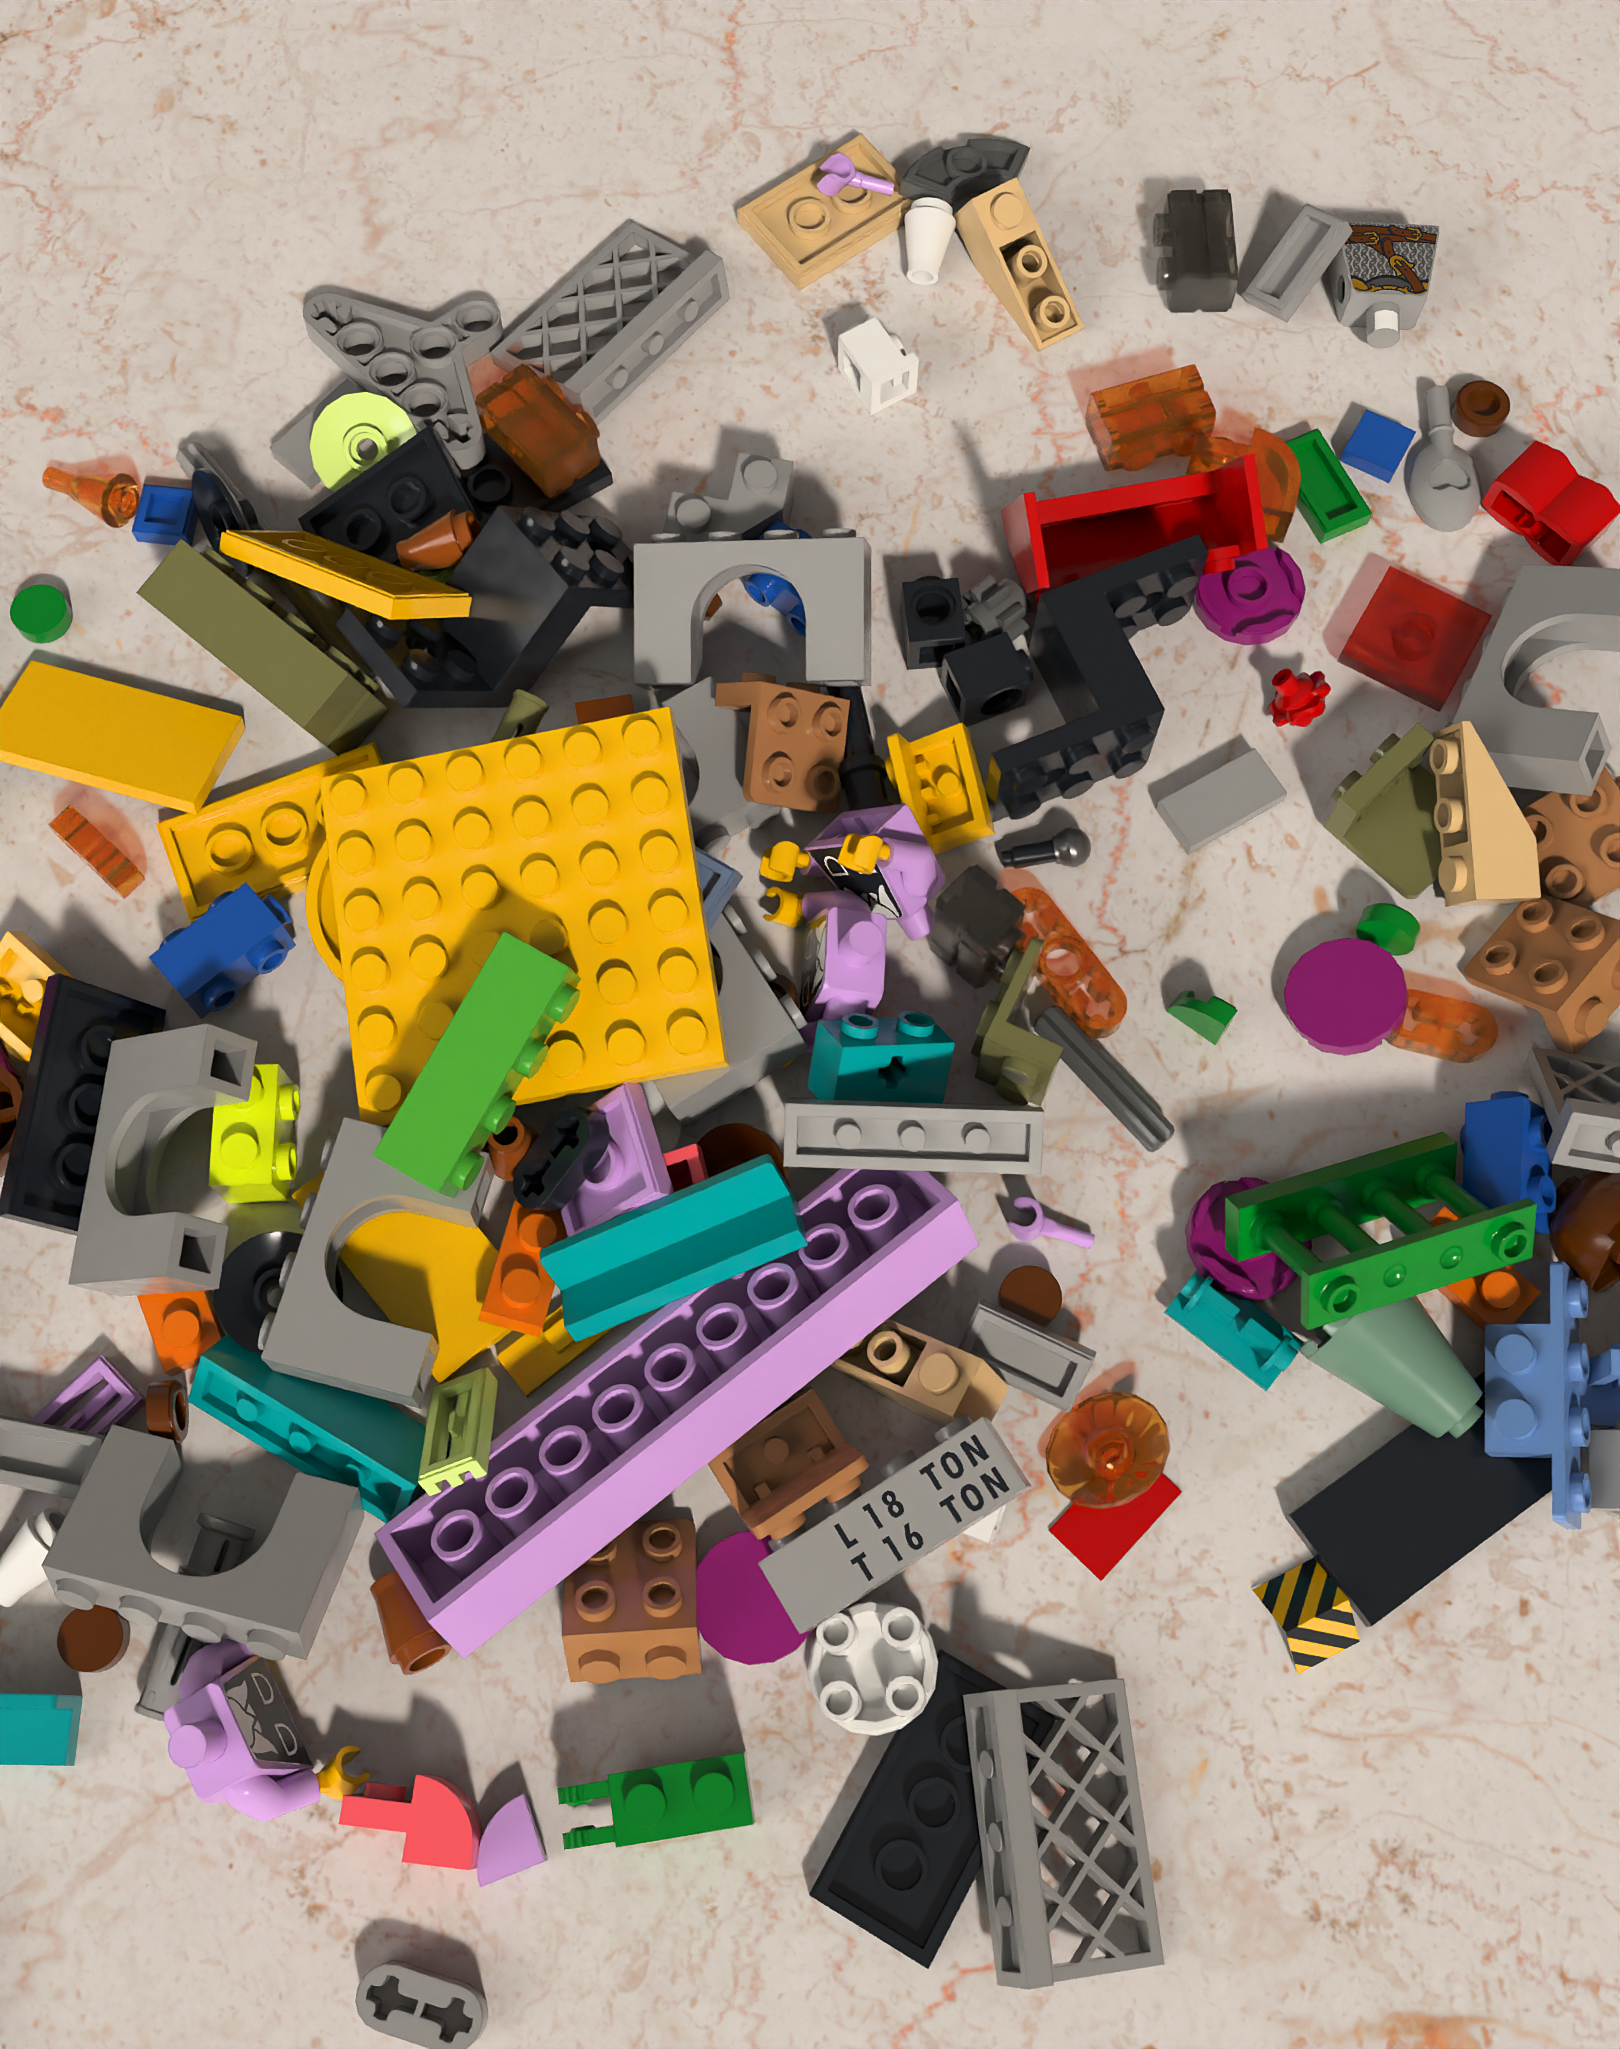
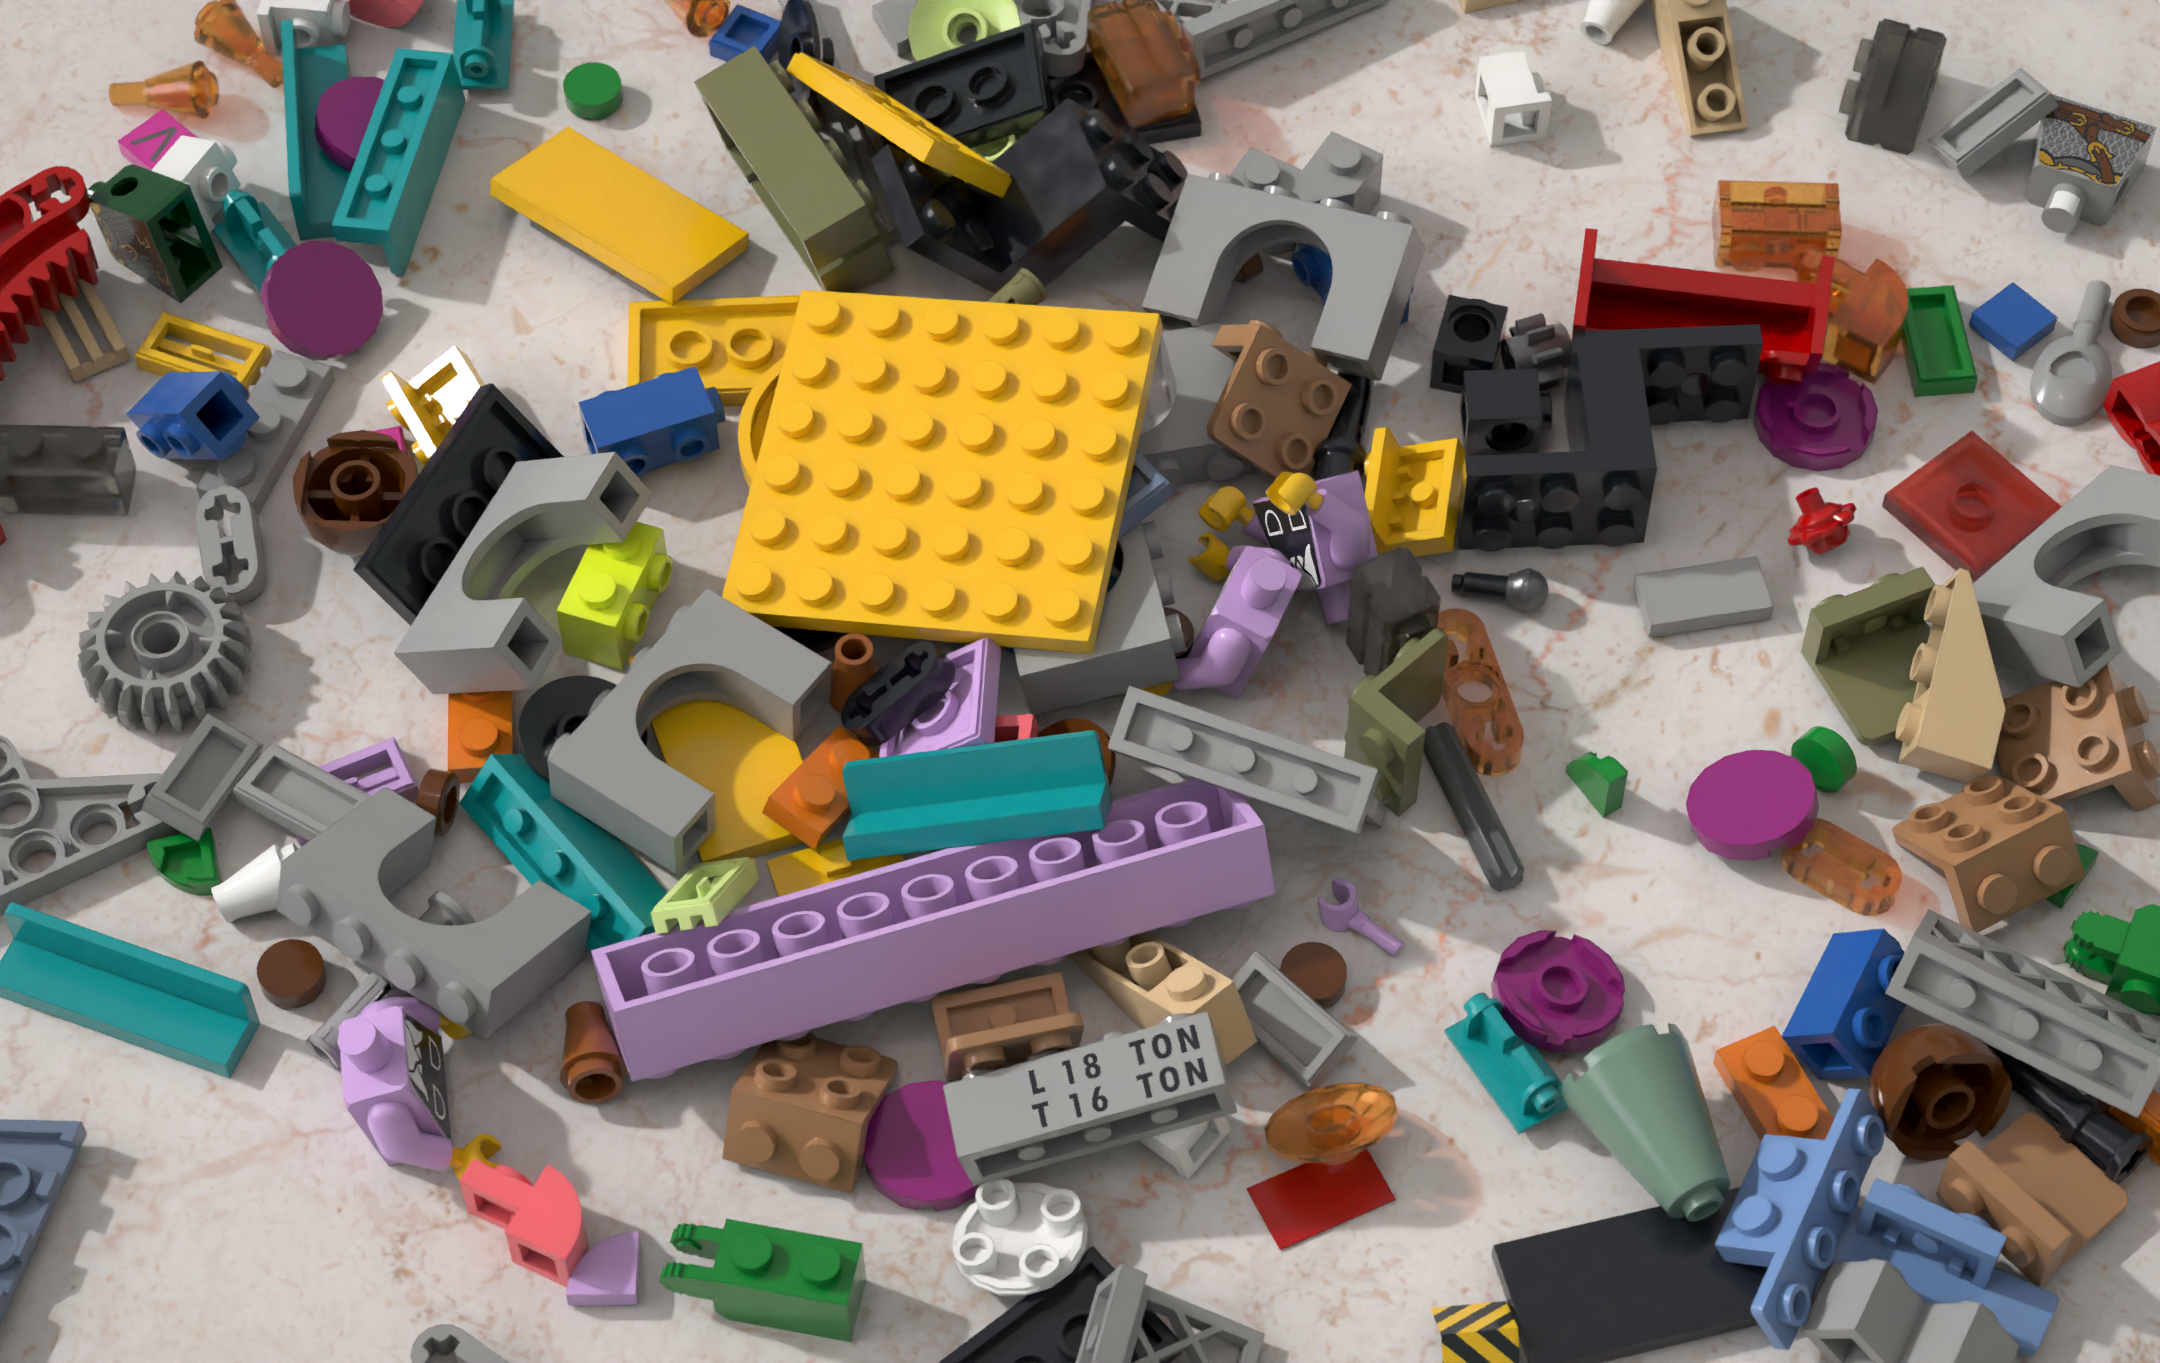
camera: 20 degrees right, 15 degrees down
clear orange beam [47,805,146,899] -> none
bright green brick [373,931,581,1198] -> none
dark orange cone [396,509,482,573] -> none
teal brick [807,1011,955,1104] -> none
green fence [1225,1131,1537,1330] -> none

